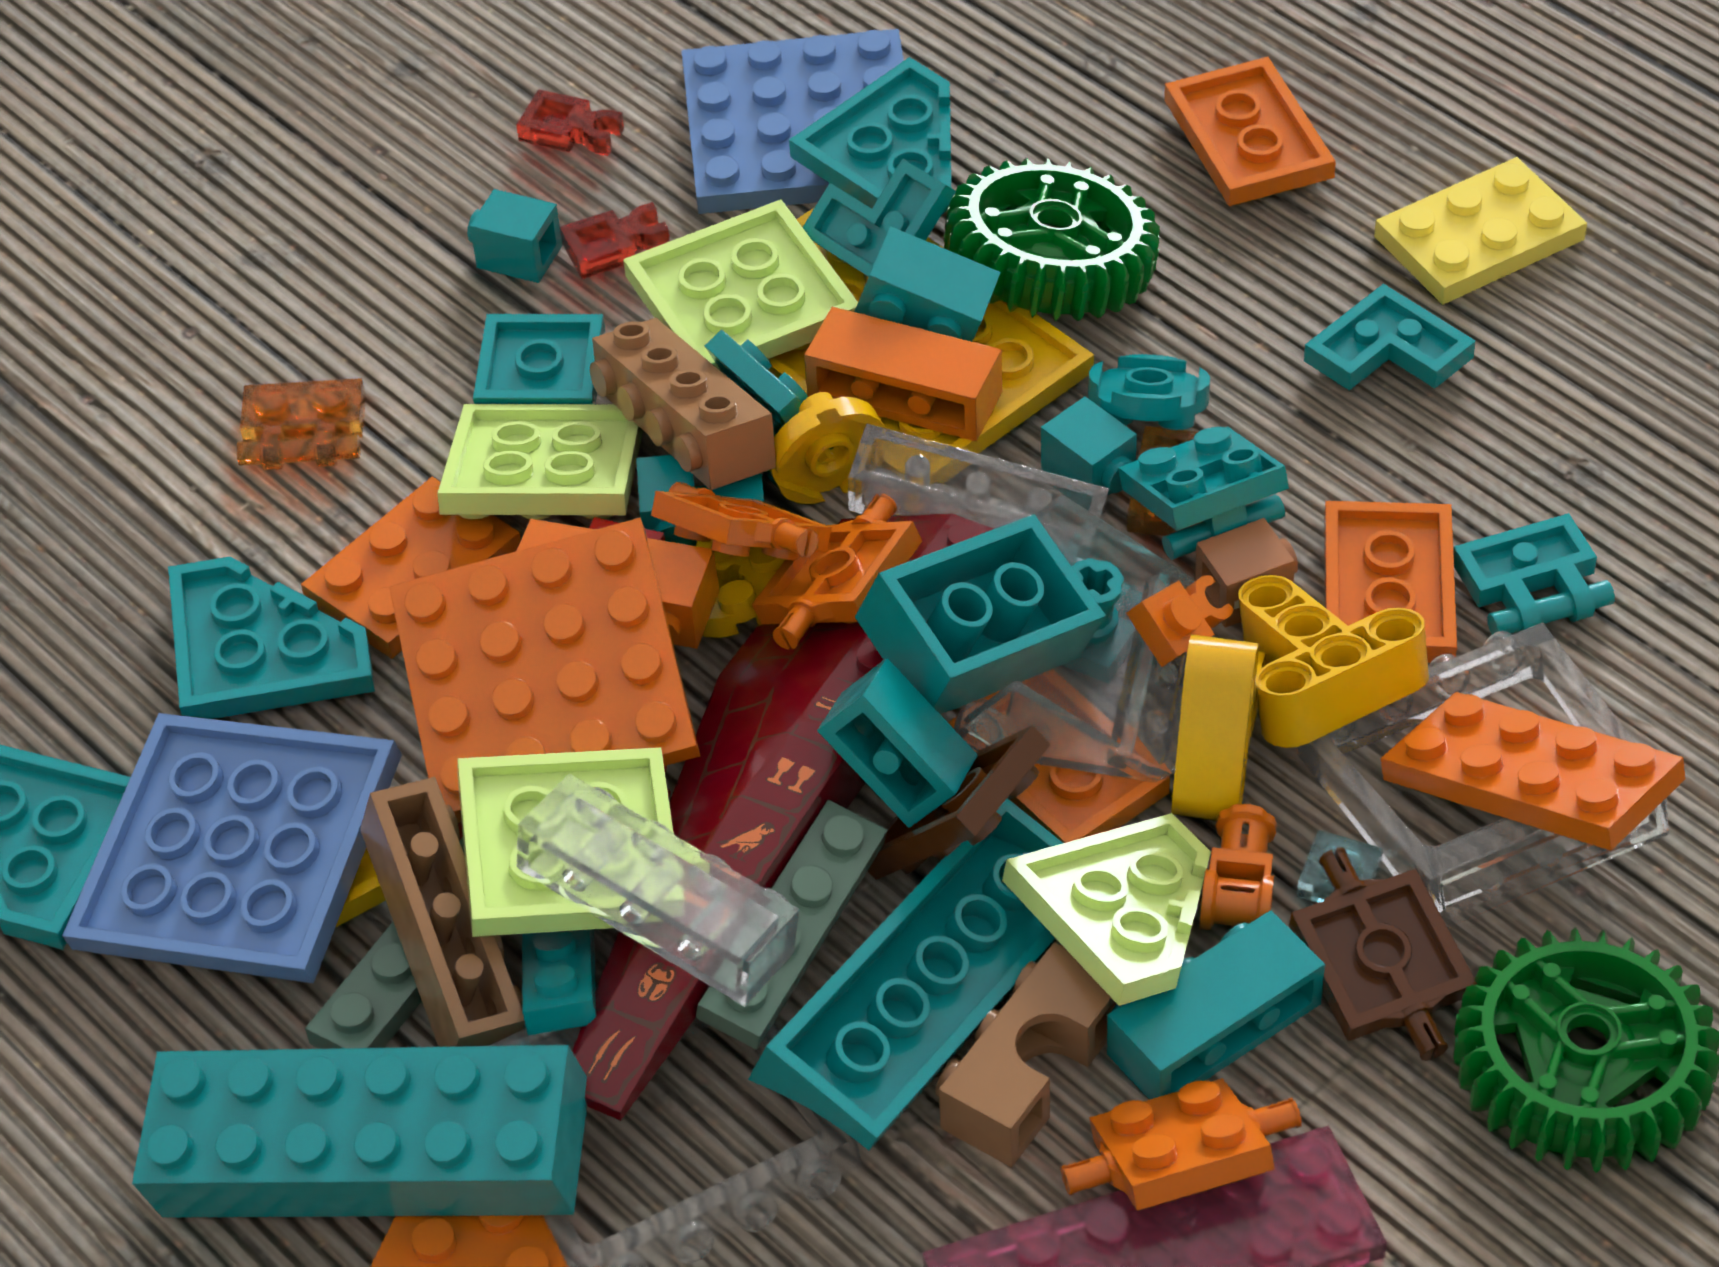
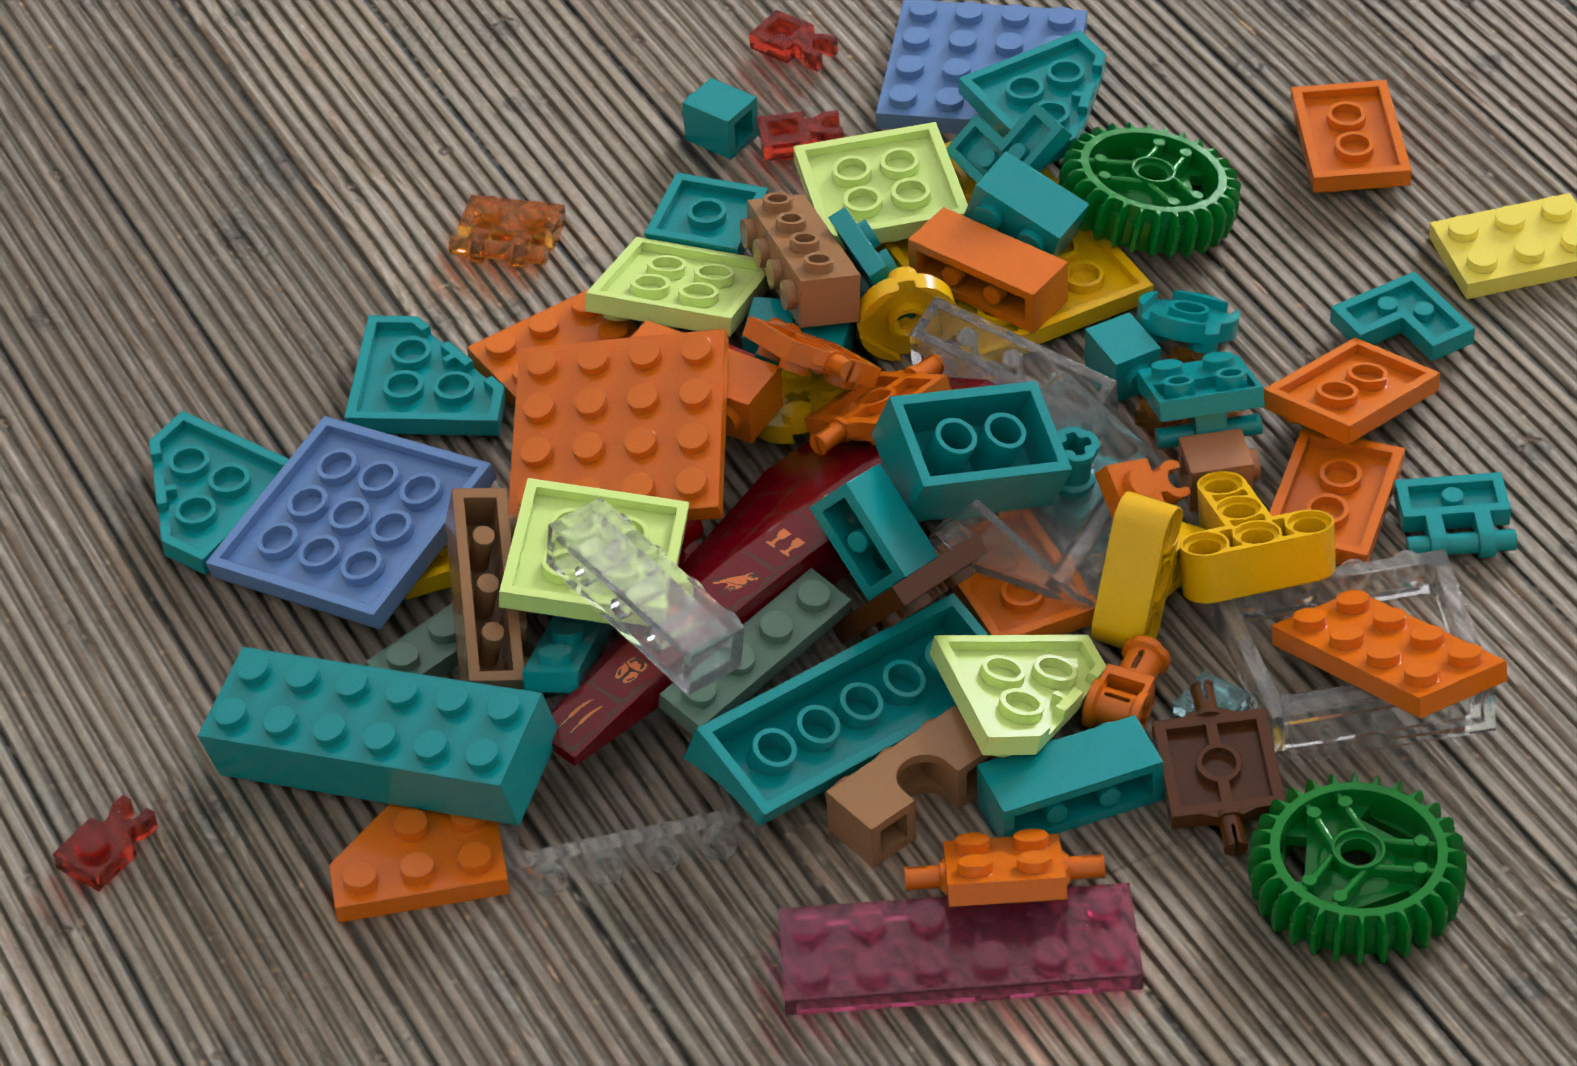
camera: 15 degrees right, 5 degrees down
none -> orange plate [1262,337,1441,445]

